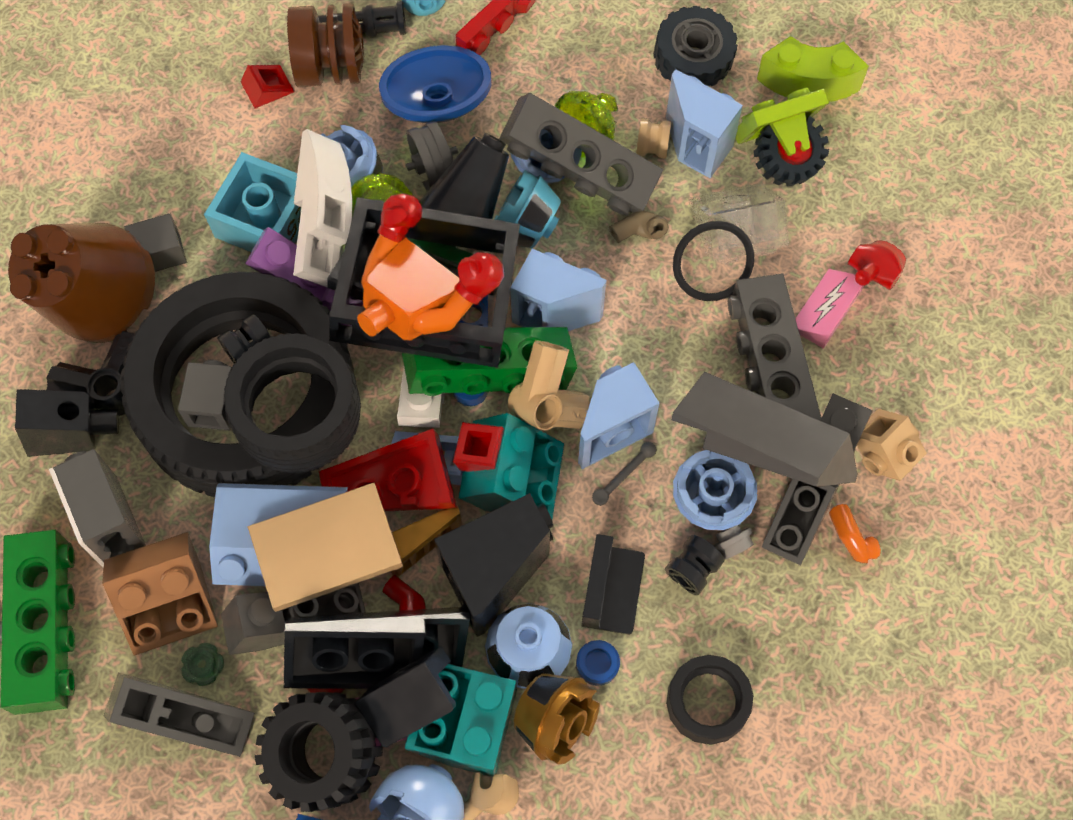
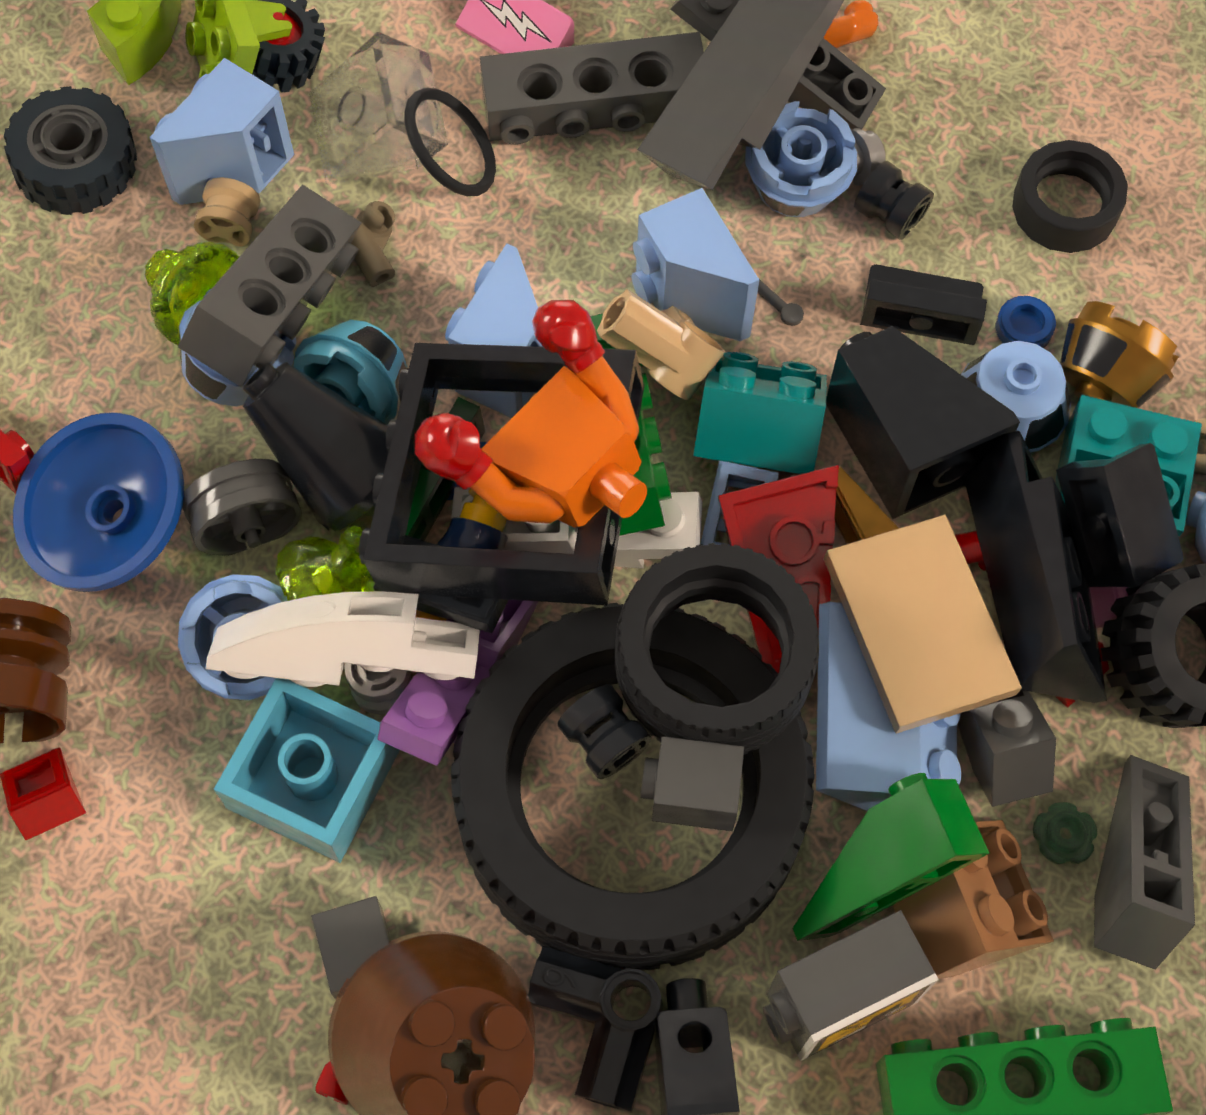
camera: 90 degrees left, 0 degrees up
red slope [453,422,504,472] -> none
none -> green slope [792,773,990,941]

